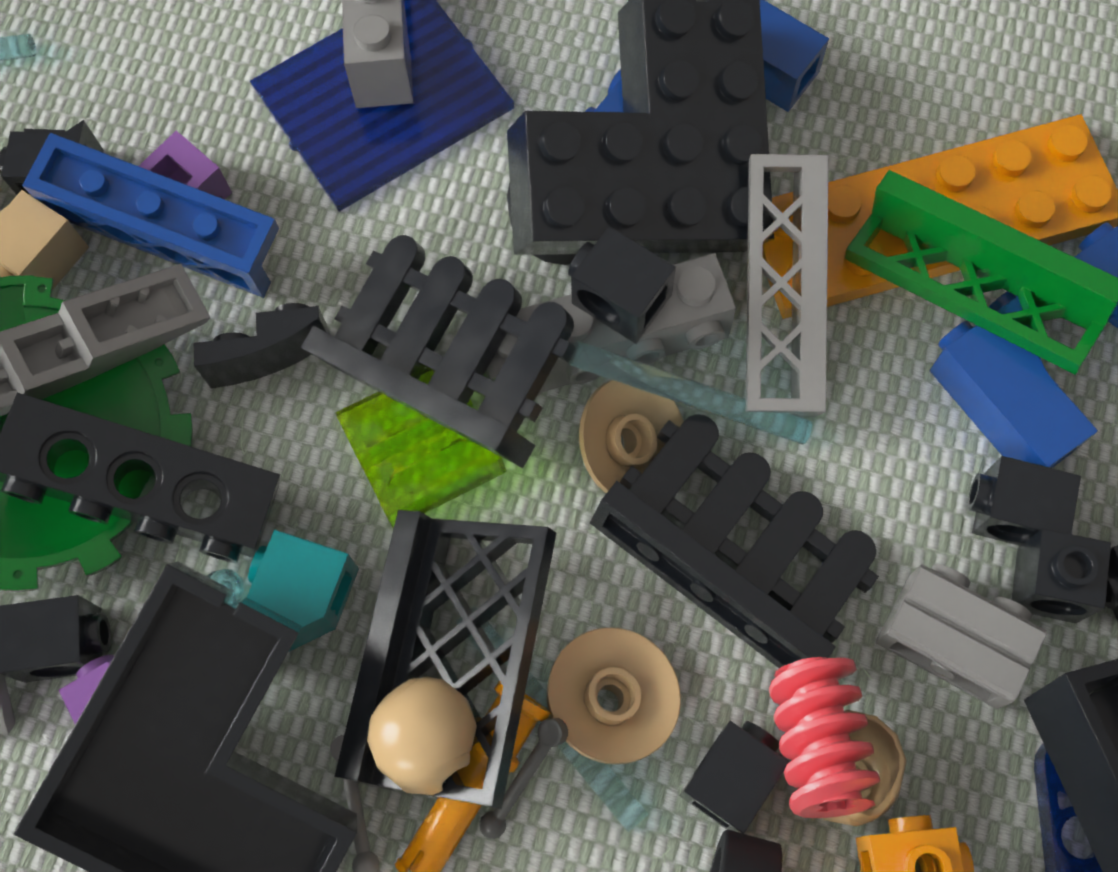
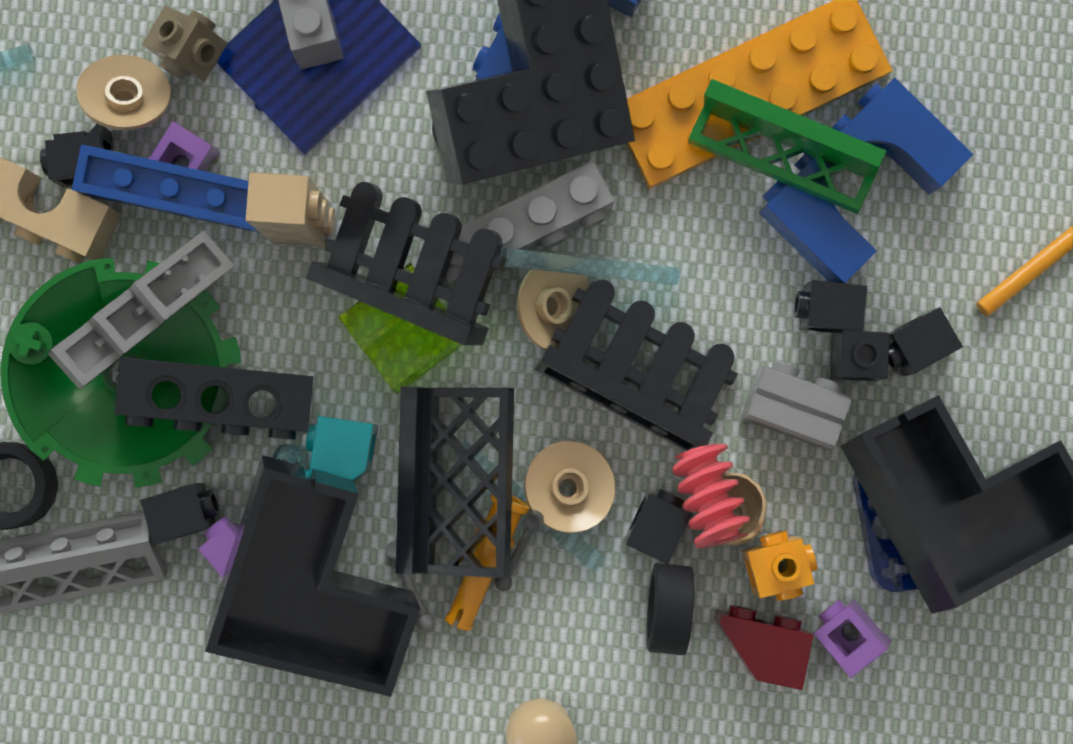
camera: 15 degrees left, 15 degrees up
black slope [193,303,330,388] -> none
tan hair [367,677,477,795] -> none
black brick [568,226,676,344] -> none
light grey fence [745,154,829,417] -> none
none -> tan dish [76,55,171,130]
none -> dark tan brick [142,6,228,82]
none -> tan brick [245,172,335,247]

